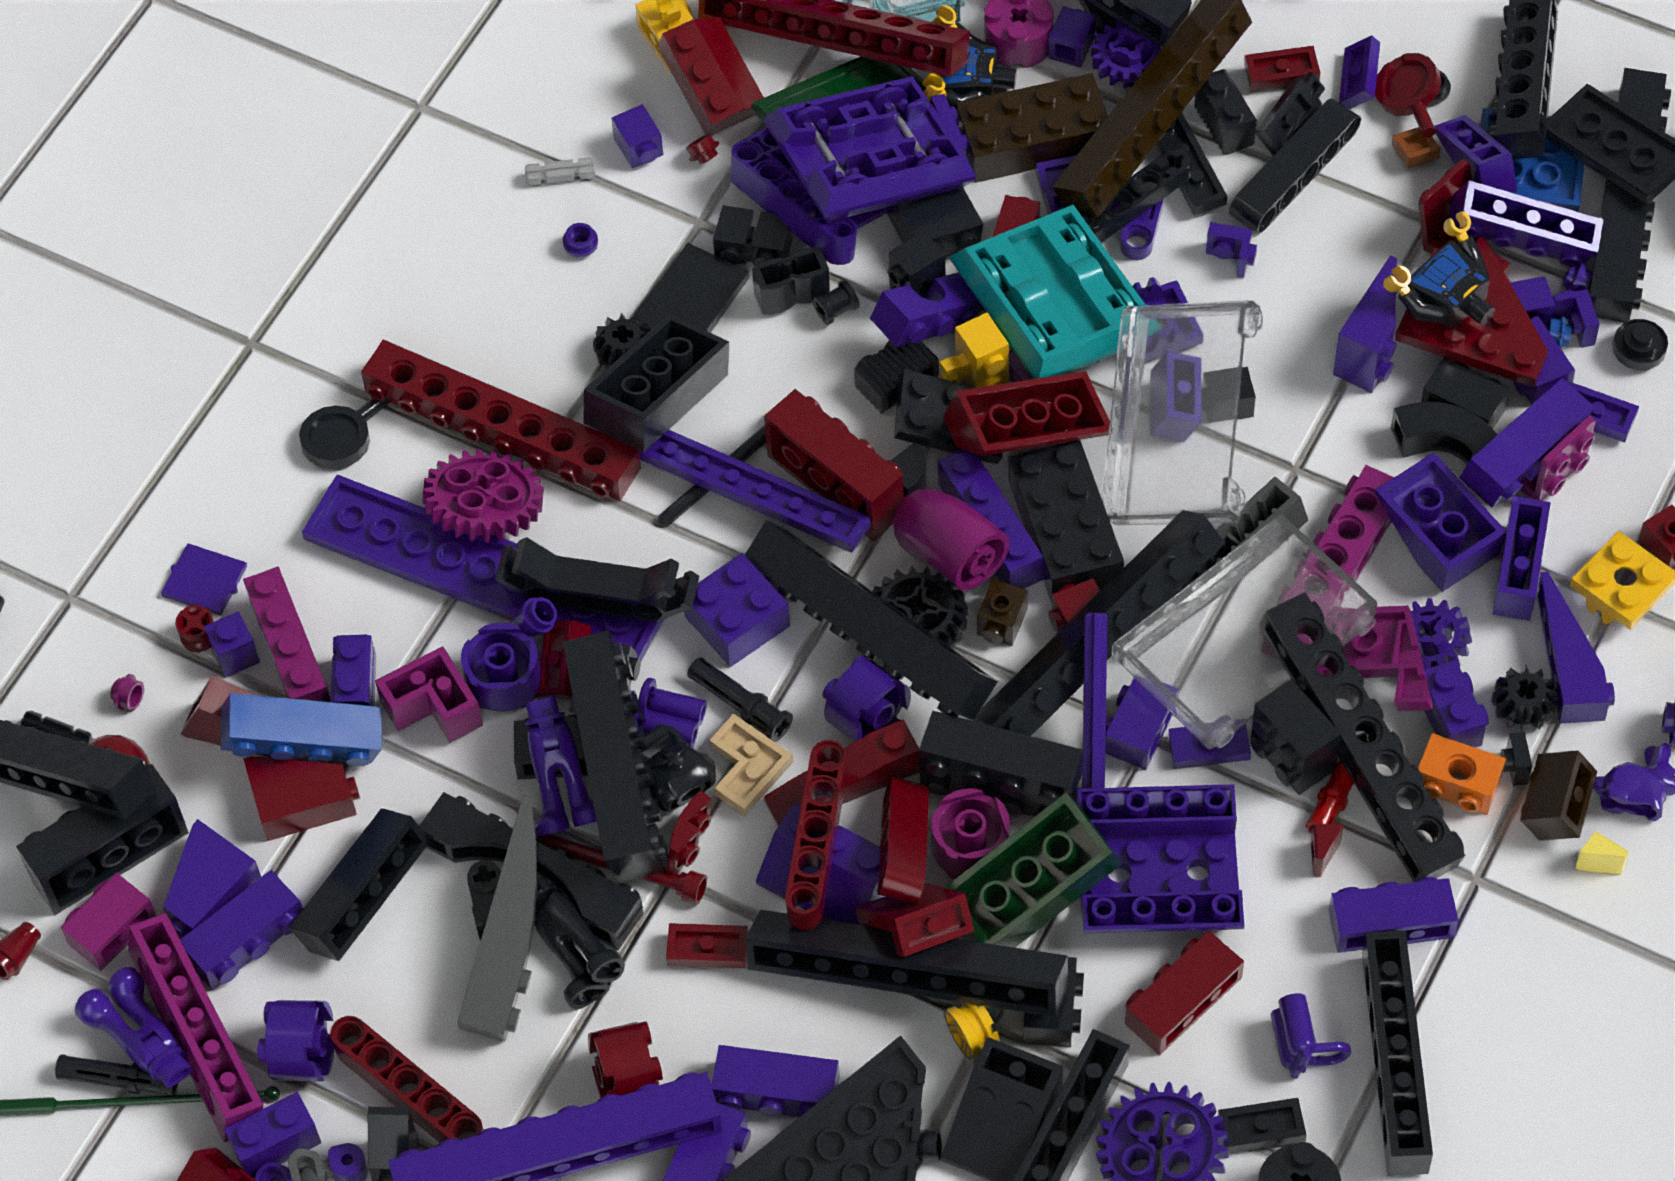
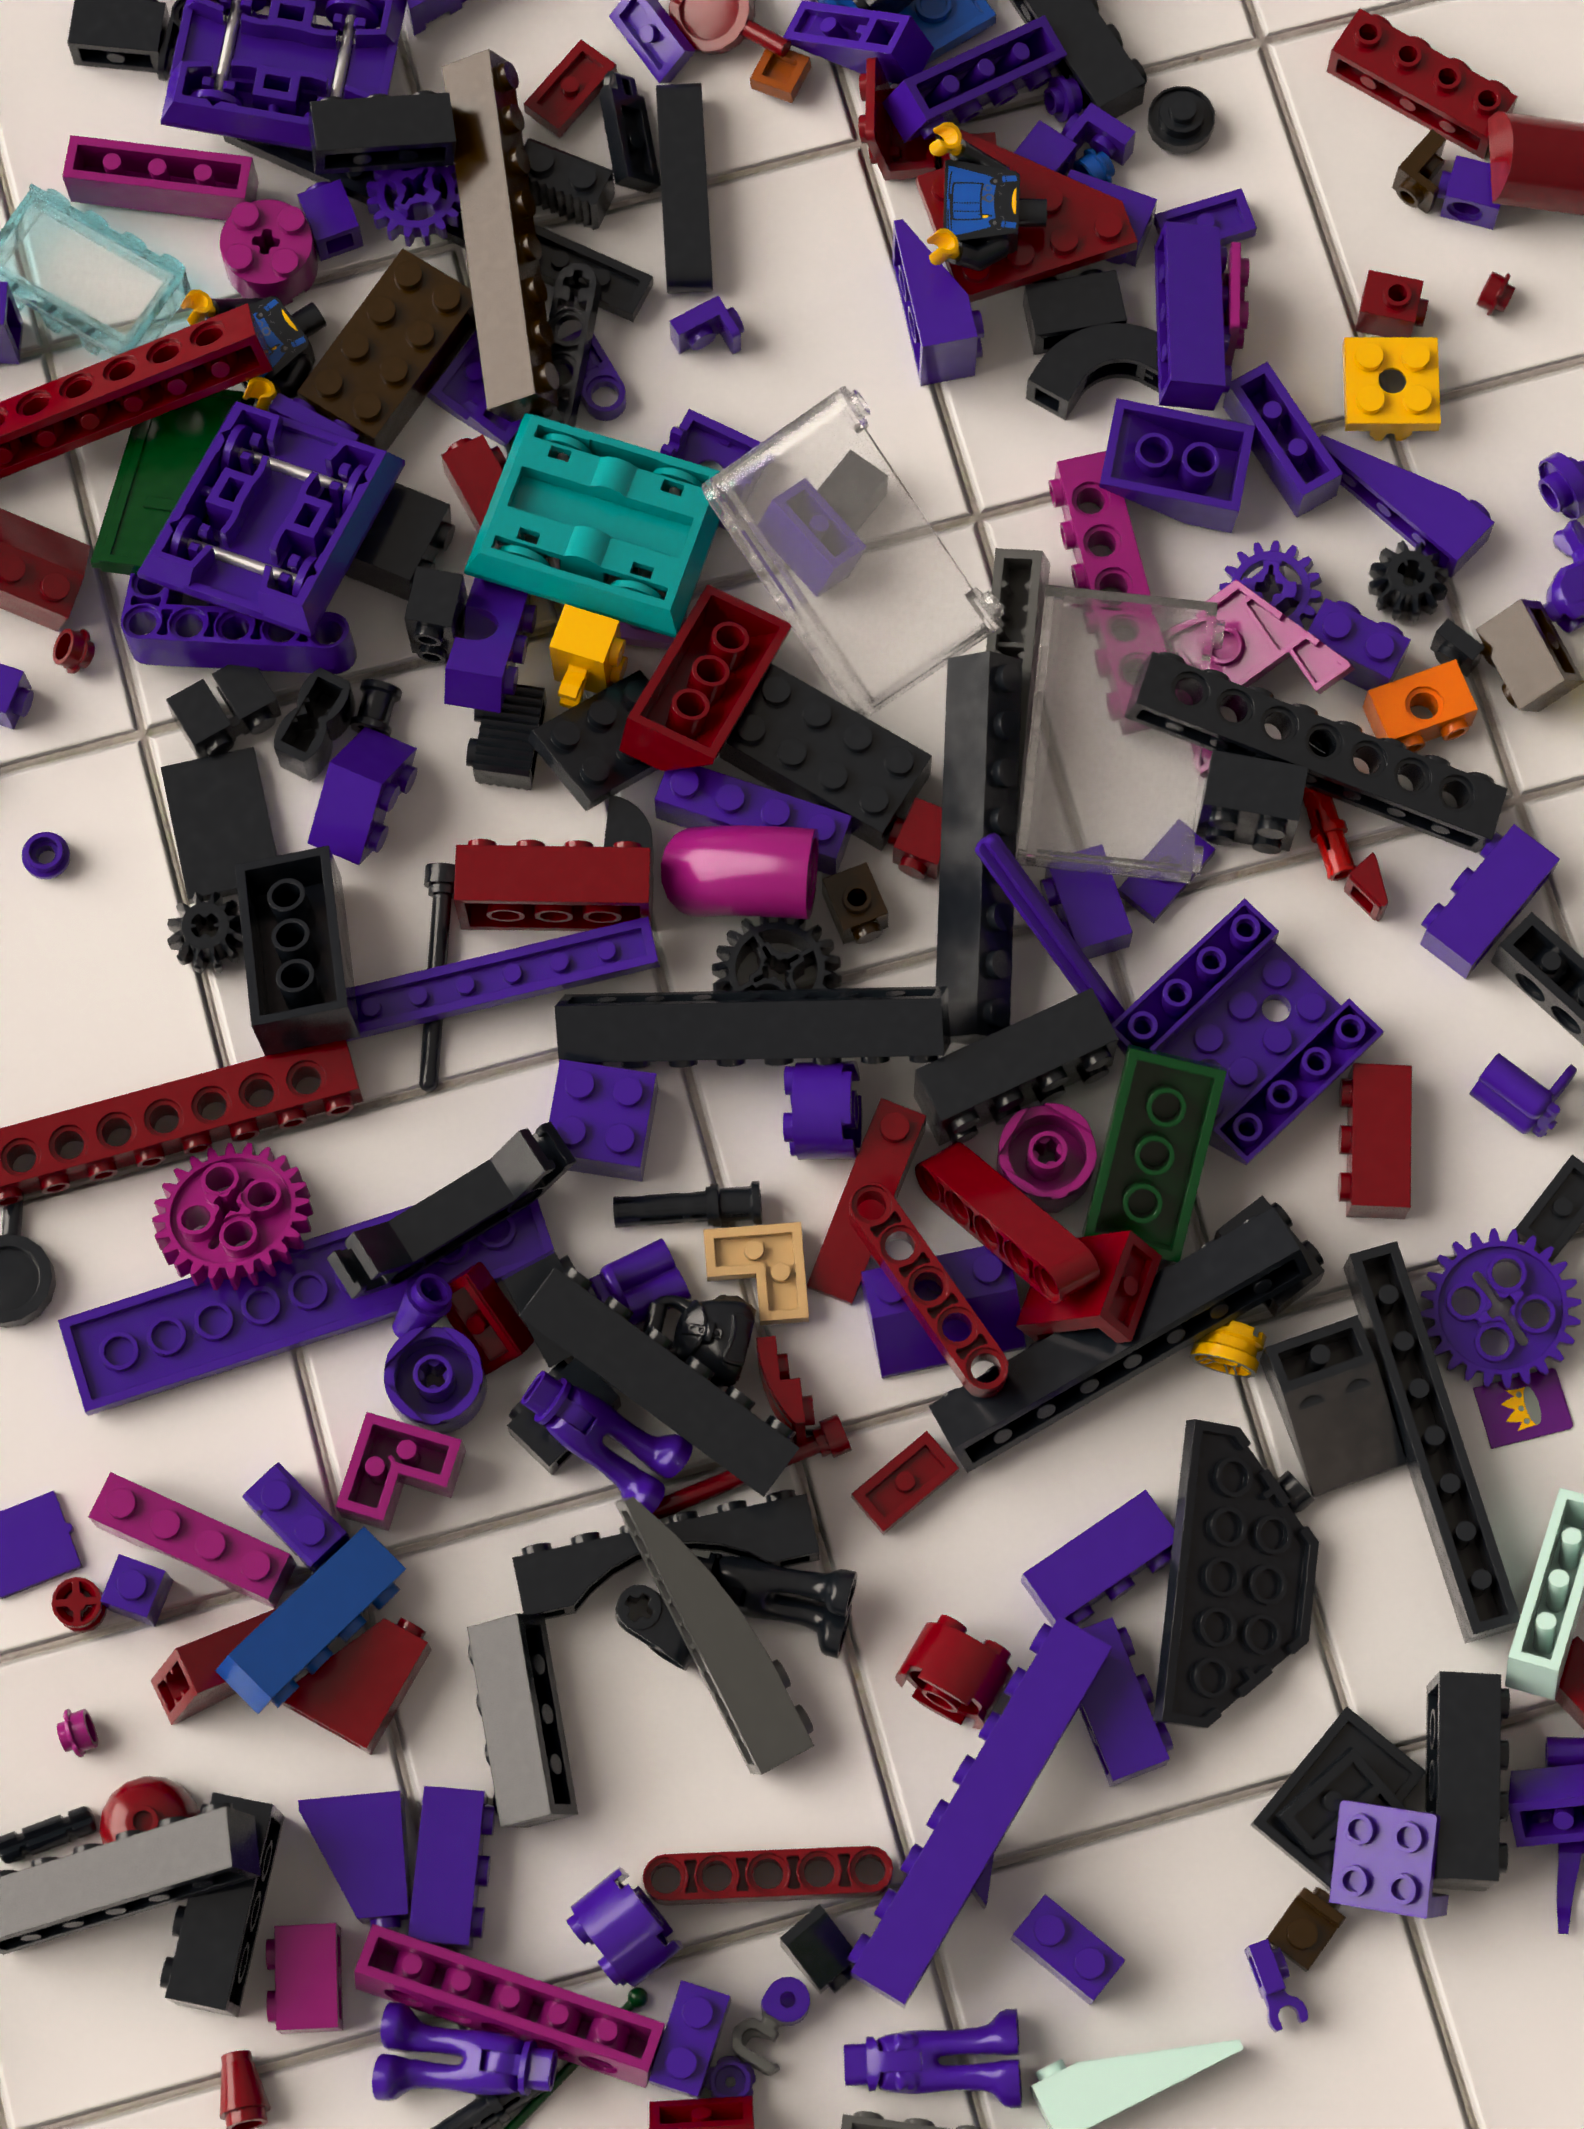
camera: 45 degrees left, 15 degrees up
none -> dark purple brick [307,726,418,865]

